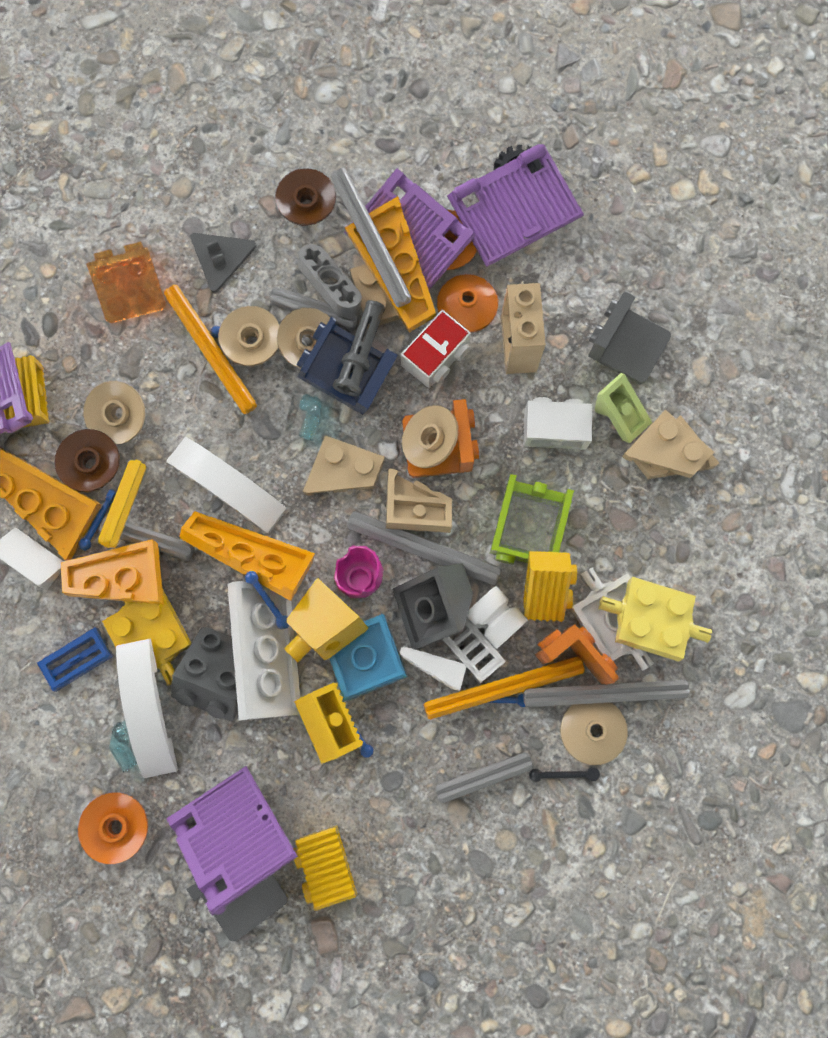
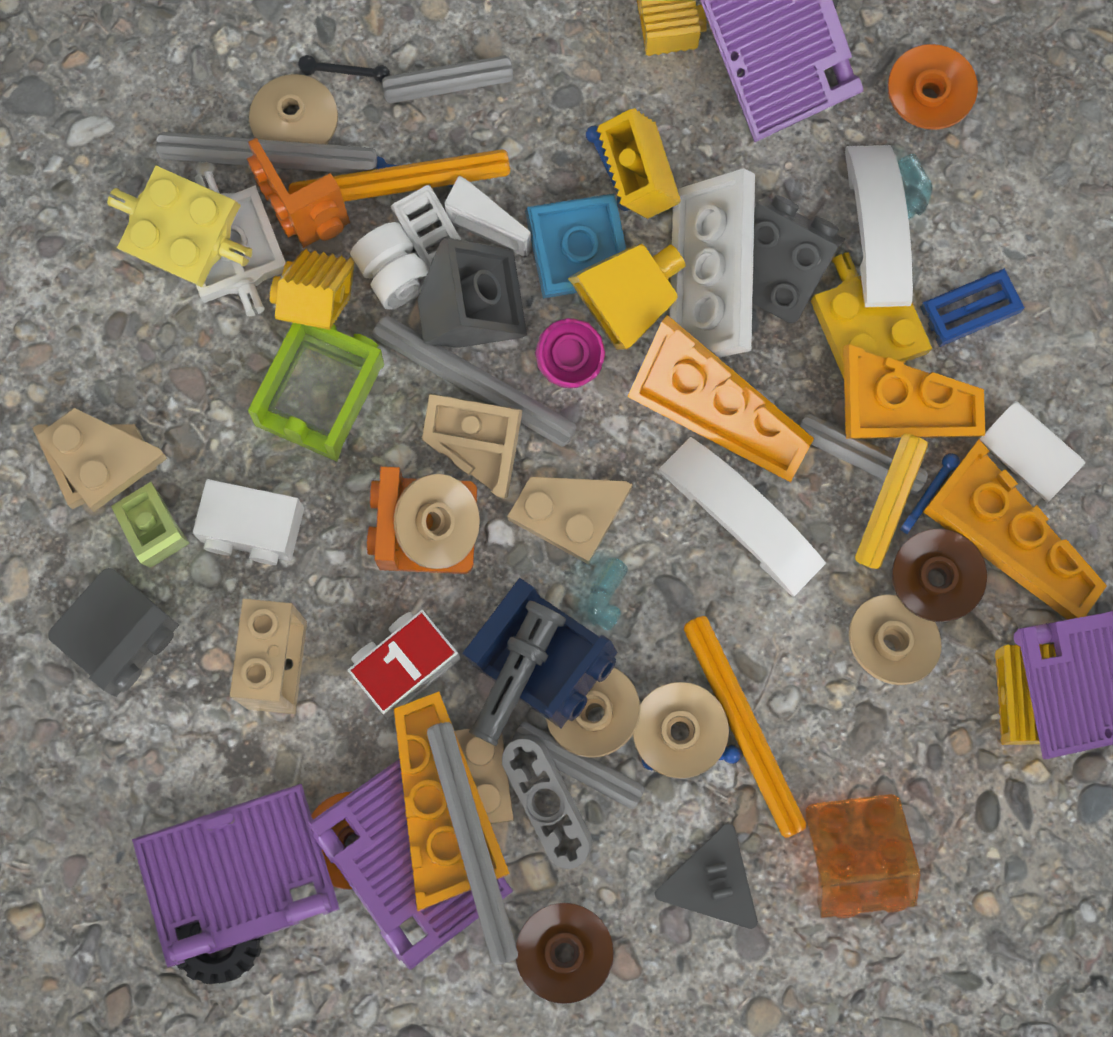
camera: 170 degrees left, 0 degrees up
blue hinge [245,571,289,629] -> none
orange dish [437,274,498,333] -> none

